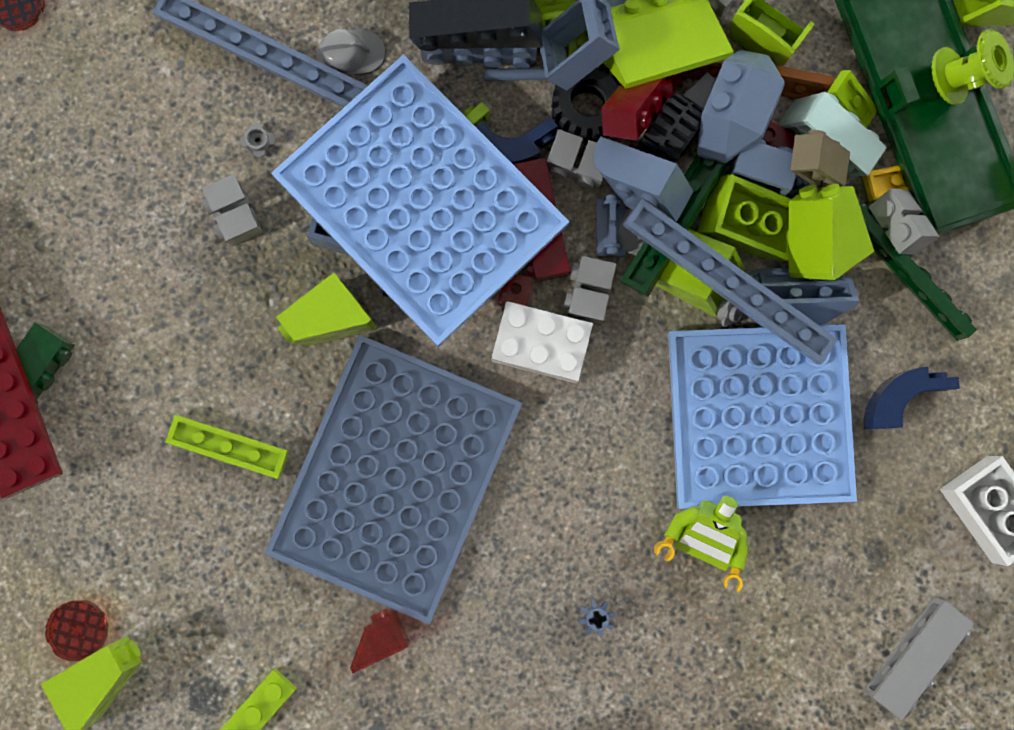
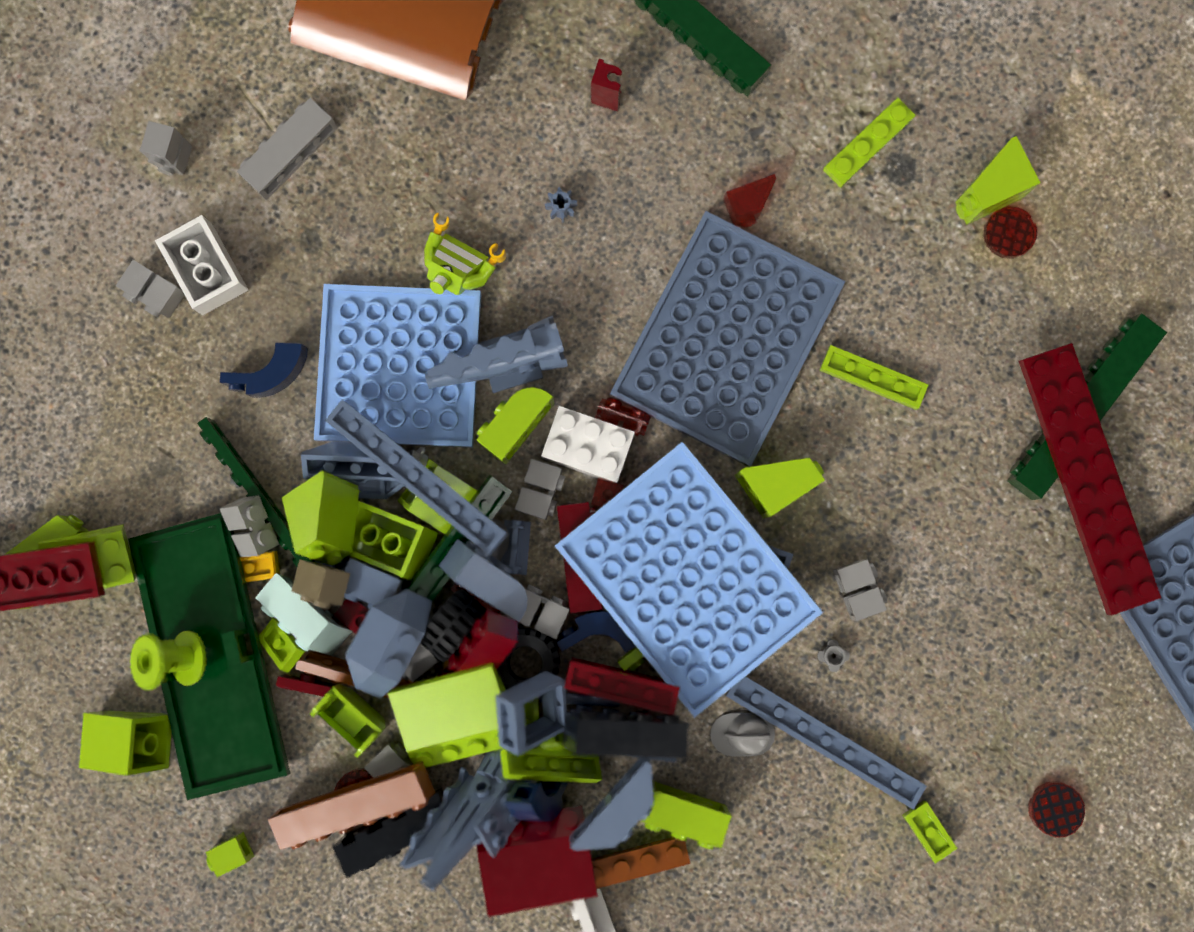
camera: 170 degrees left, 0 degrees up
none -> dark red plate [276,673,336,697]
none -> sand blue piece [425,315,568,394]
none -> lime brick [476,387,555,465]
none -> dark red fence [564,657,680,715]
none -> clear red hinge [595,398,651,437]

